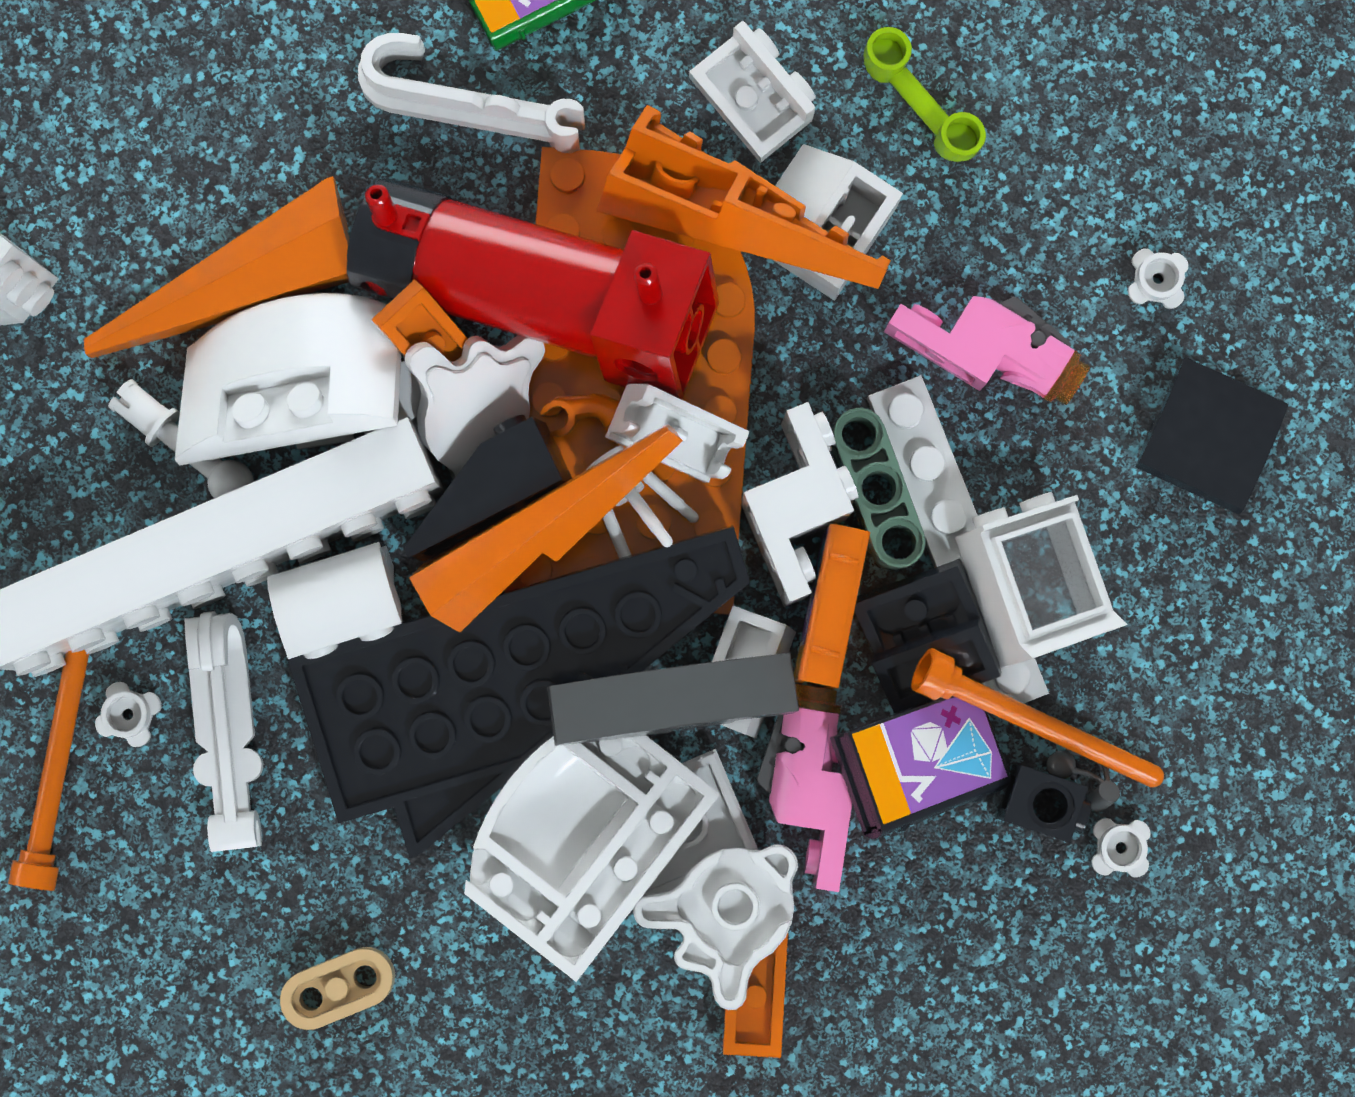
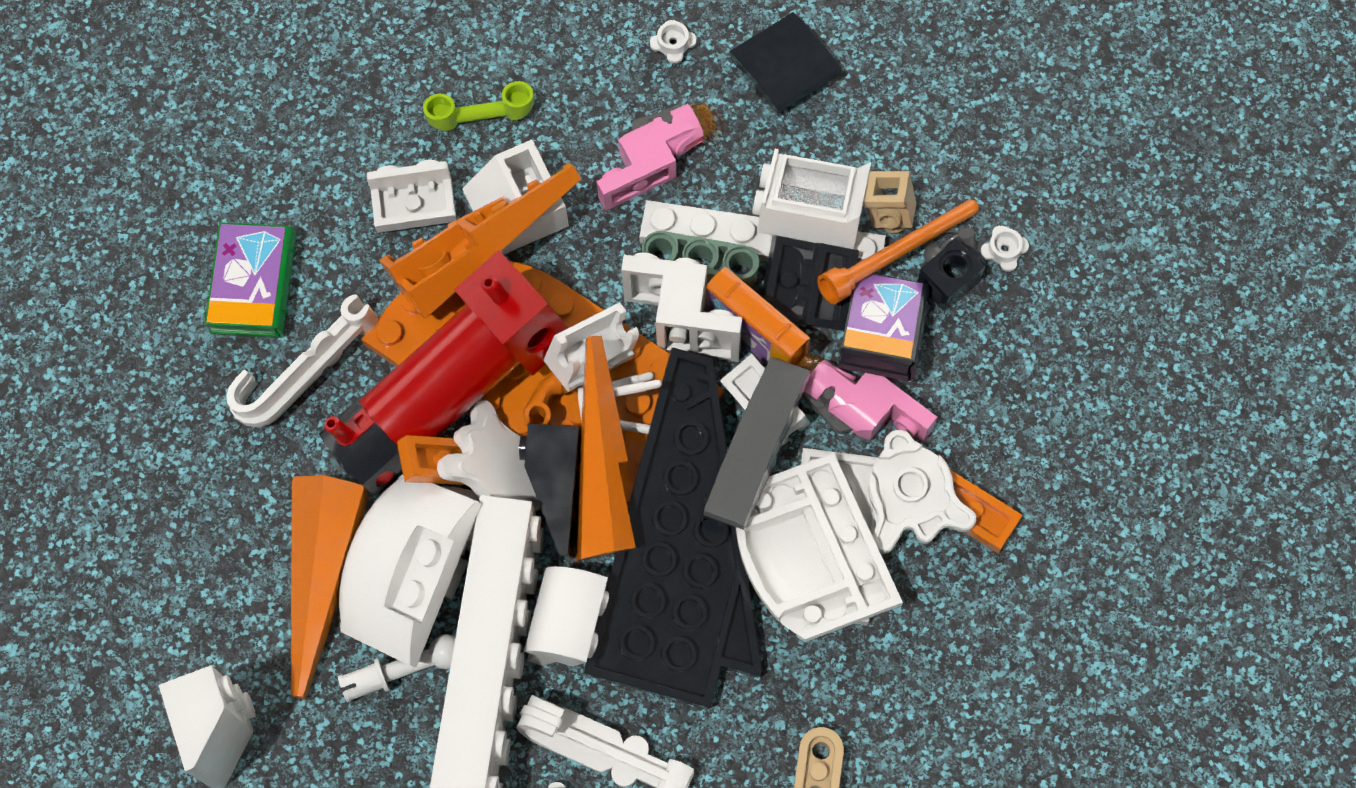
camera: 55 degrees left, 15 degrees down
none -> tan brick [863,171,916,233]

